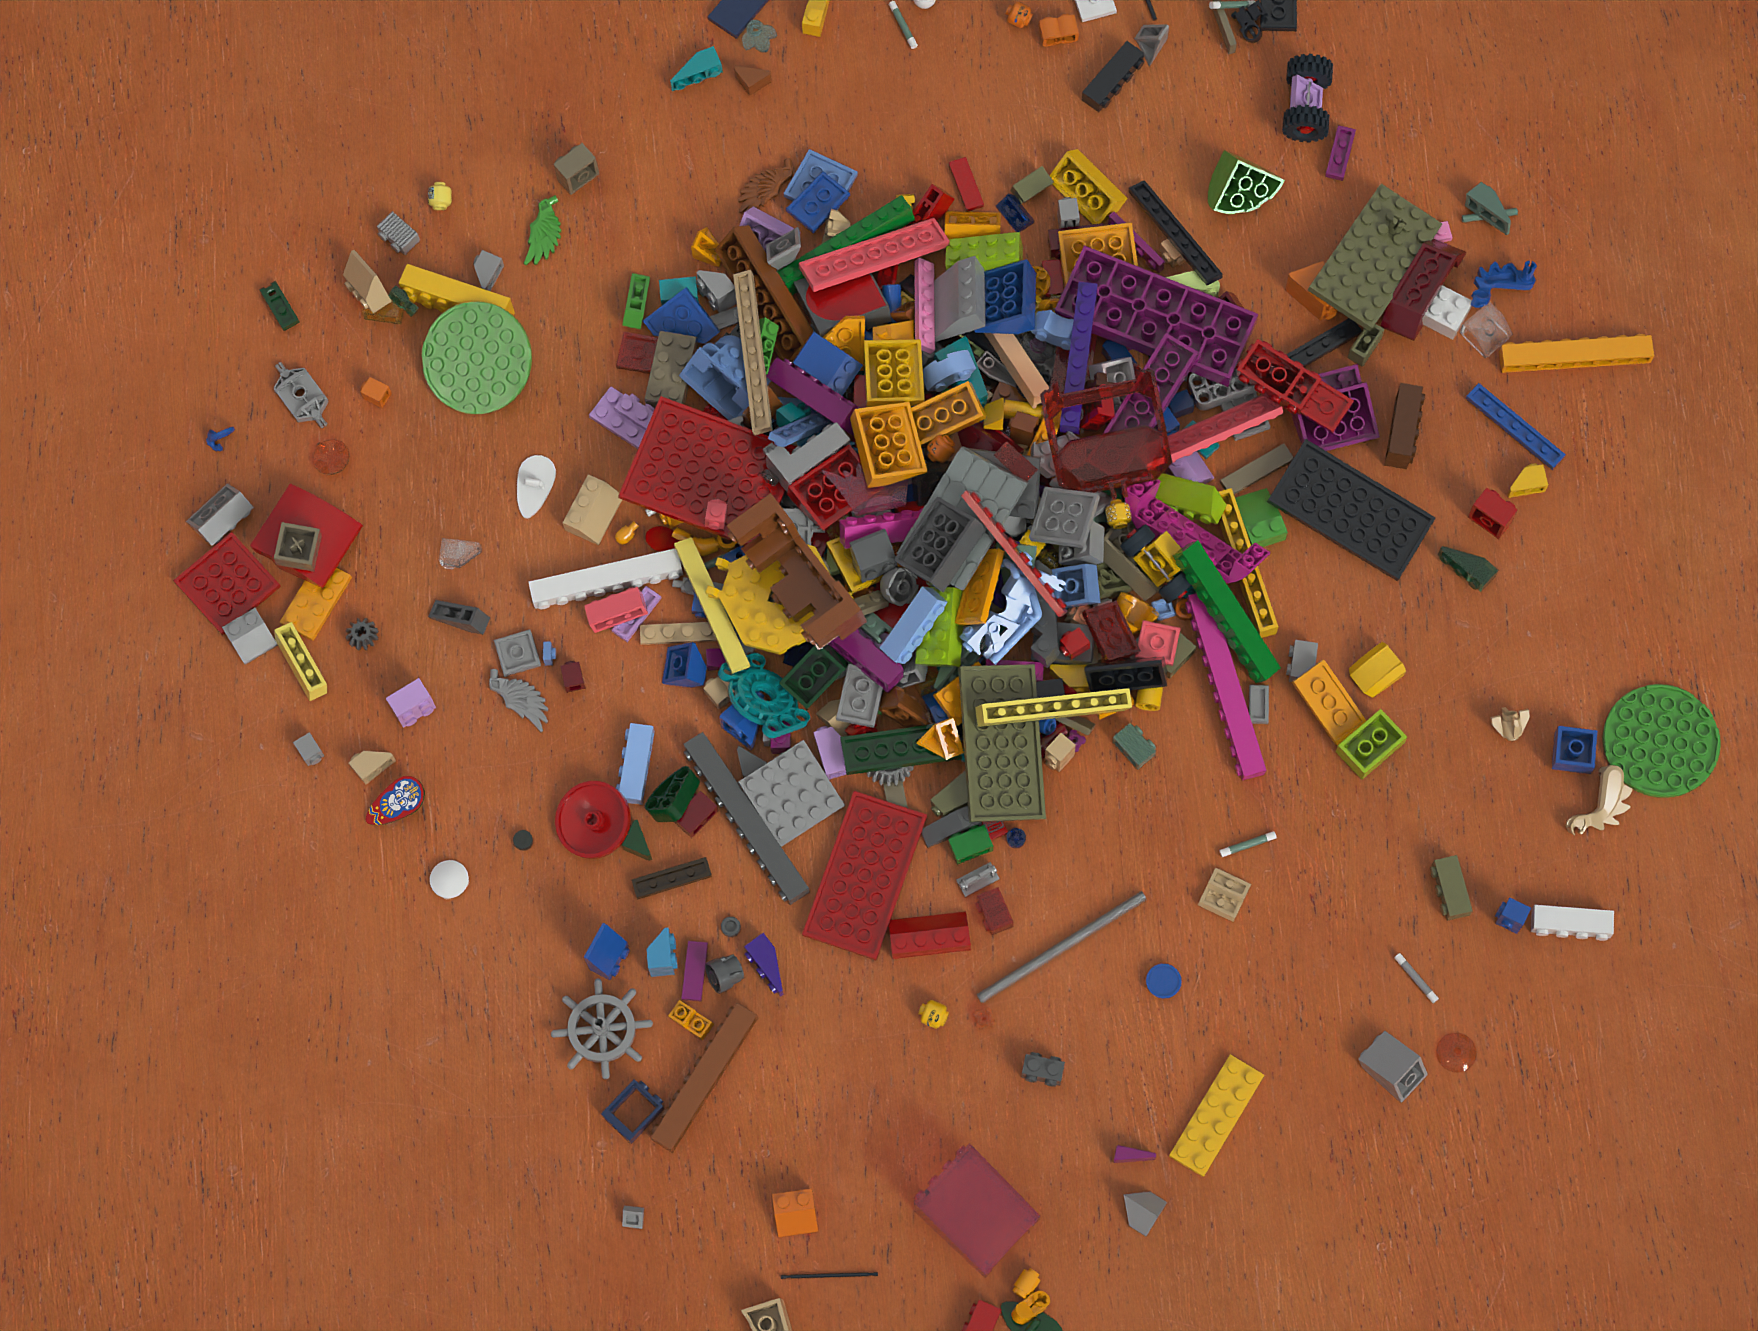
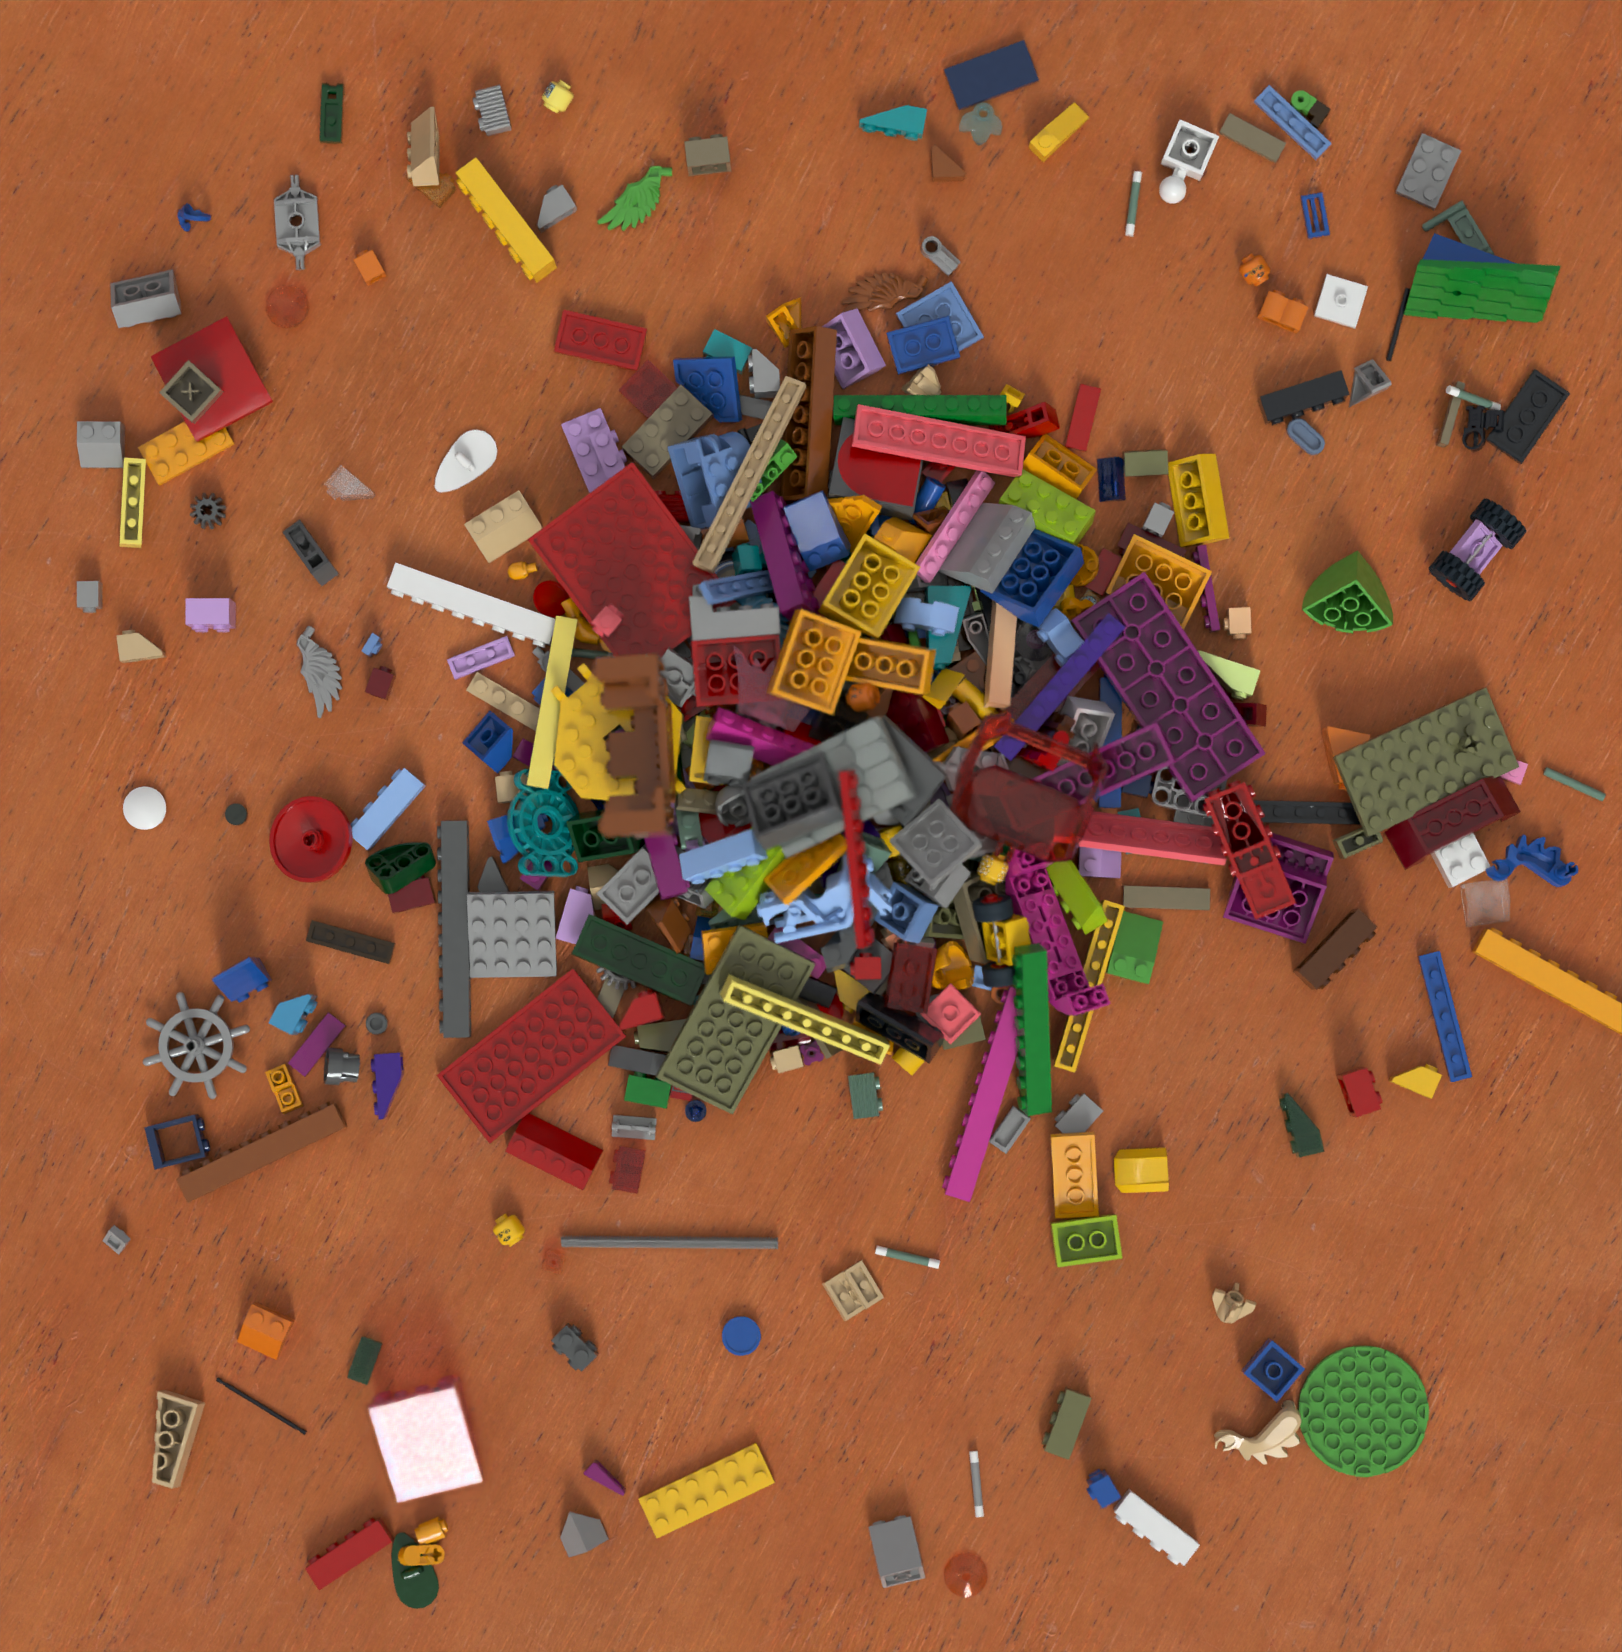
camera: 30 degrees right, 15 degrees up
red plate [173,532,281,636] -> none
shield [365,776,425,825] -> none
clear green plate [388,286,418,317] -> none
bright green tile [421,302,532,414] -> none
light grey tile [494,629,541,677] -> none
coral brick [584,587,648,633] -> none
bright green slope [622,273,650,329] -> none
dark green slope [622,820,652,861] -> none
clear smoke tile [761,469,780,486] -> none
light grey slope [766,227,801,270] -> none
light orange slope [916,717,964,760] -> none
clear red slope [994,441,1038,481] -> none
black tile [1129,180,1223,286] -> none
black plate [1267,439,1436,581] -> none
magenta plate [1325,125,1356,181] -> none
sand green slope [1465,182,1511,235] -> none
none -> clear green plate [347,1336,383,1385]
none -> red plate [554,309,647,372]
none -> red slope [619,990,666,1030]
none -> light grey piece [920,236,961,276]
none -> sand blue tile [1287,418,1325,455]

